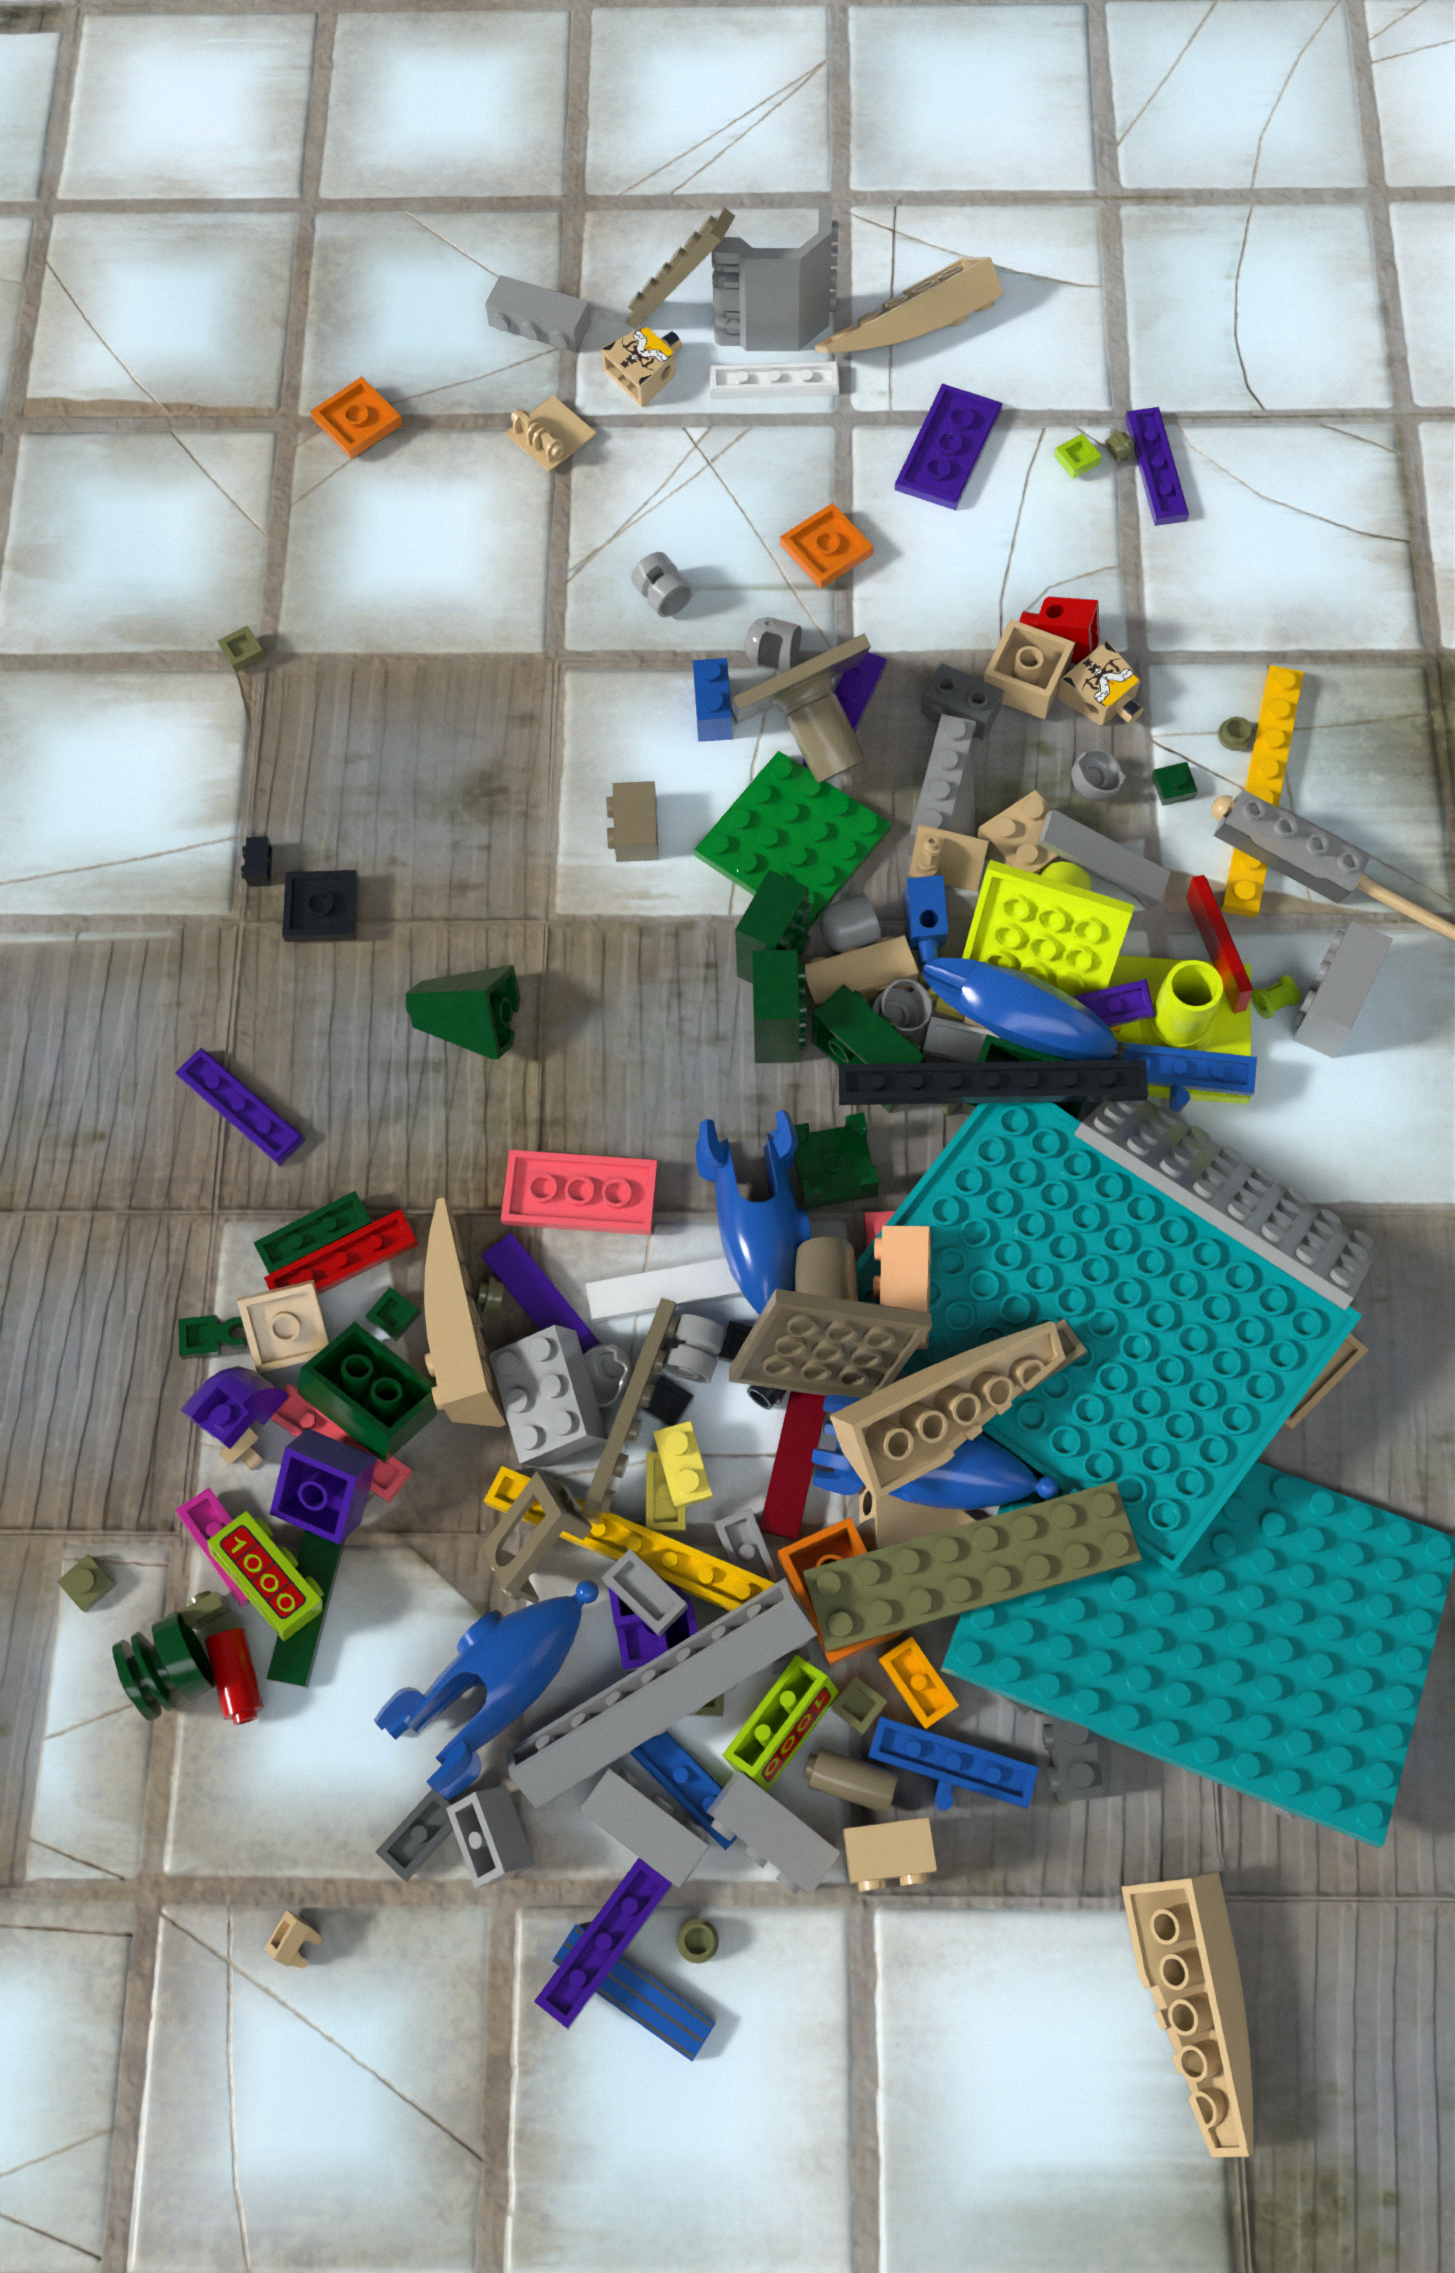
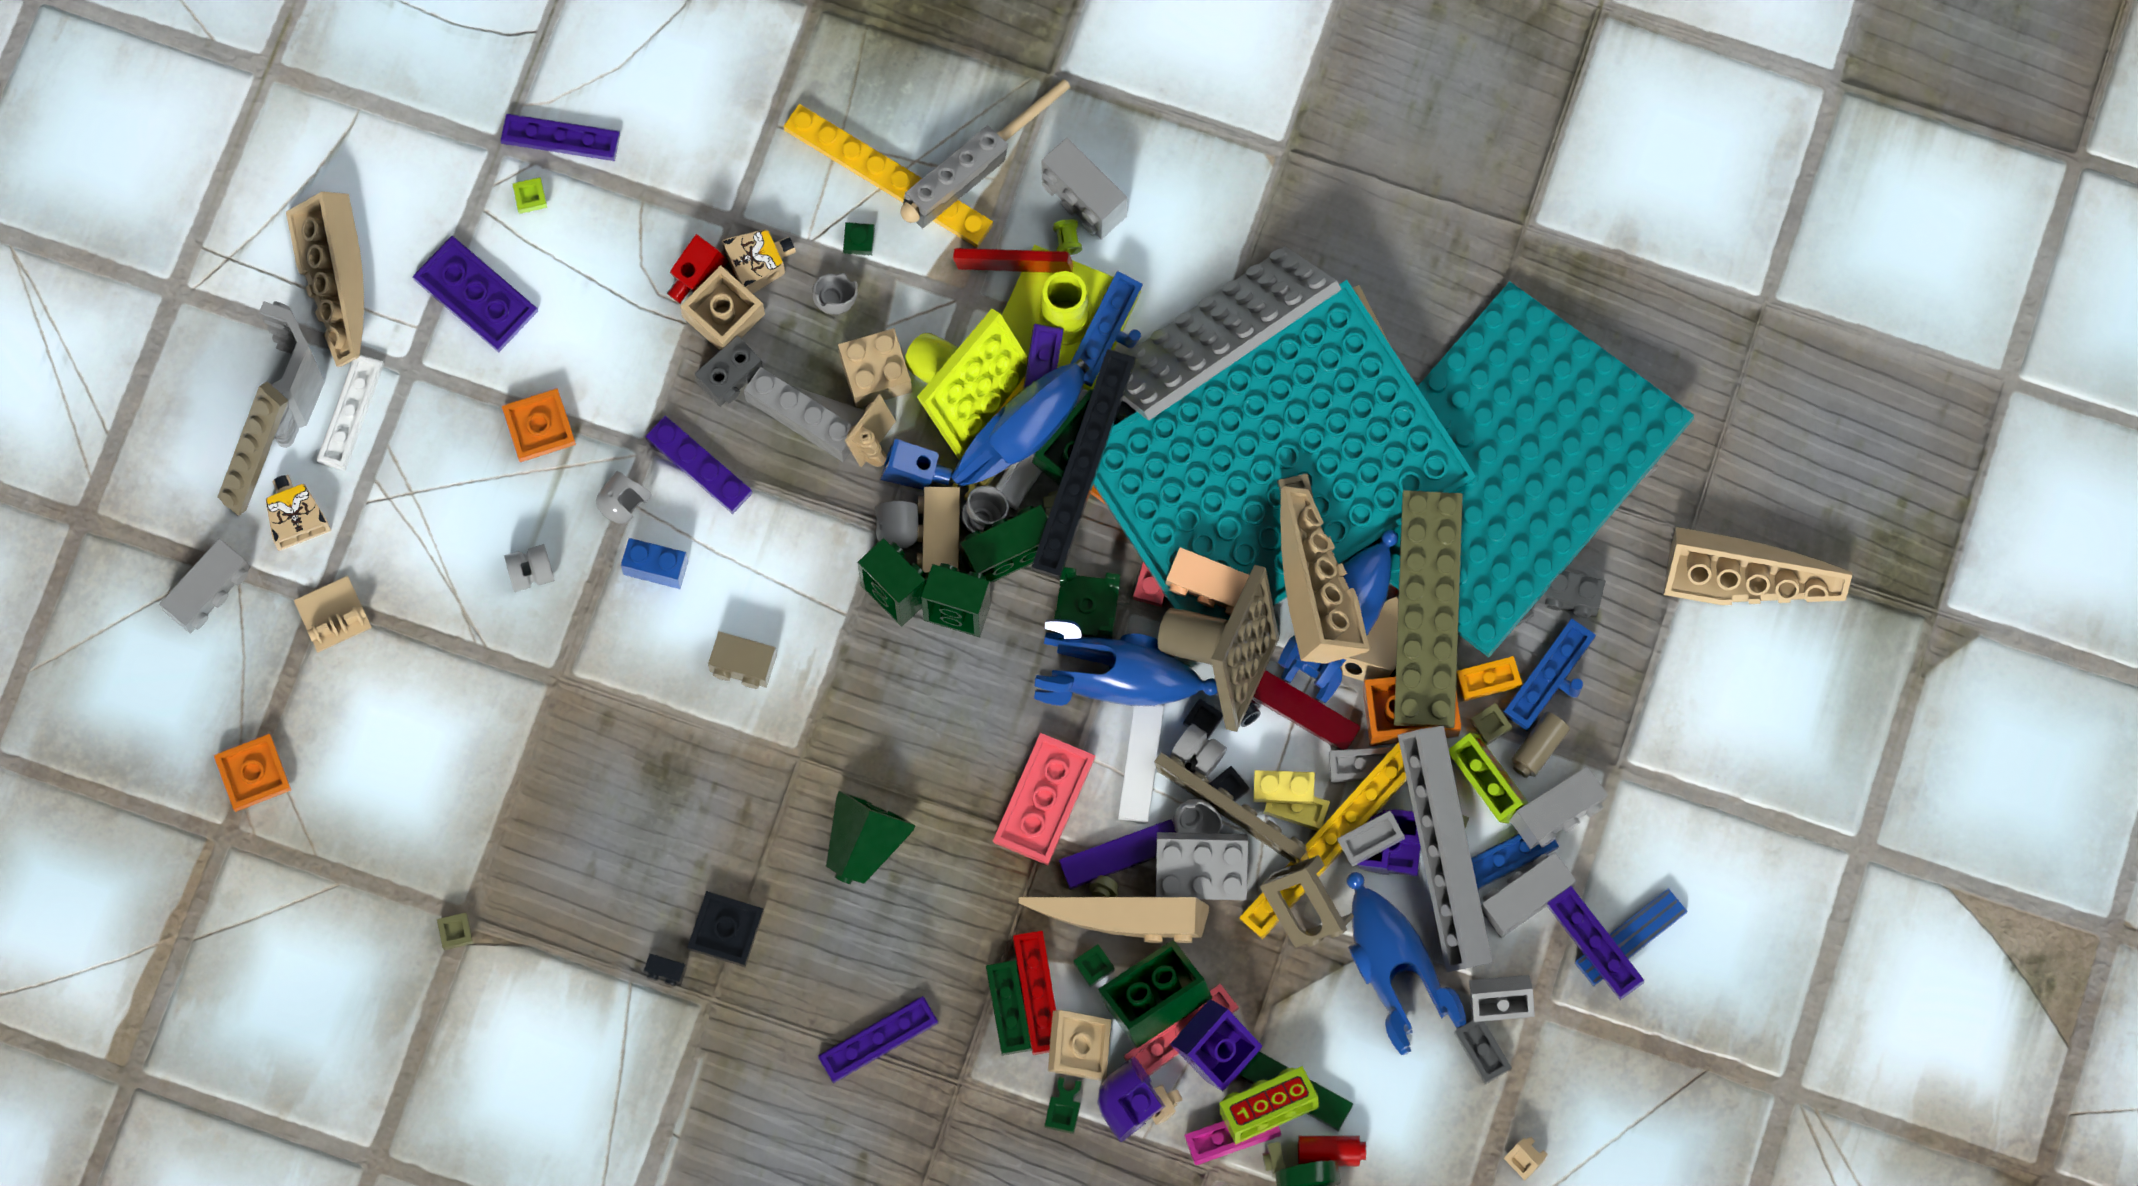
camera: 75 degrees left, 5 degrees up
olive plate [677,1919,719,1964] -> none
green plate [694,750,891,928] -> none
dark tan piece [731,633,871,784] -> none
tan brick [842,1817,937,1892] -> none
light grey tile [1037,809,1170,906] -> none
olive plate [1105,429,1134,463] -> none
olive plate [1218,717,1254,751] -> none

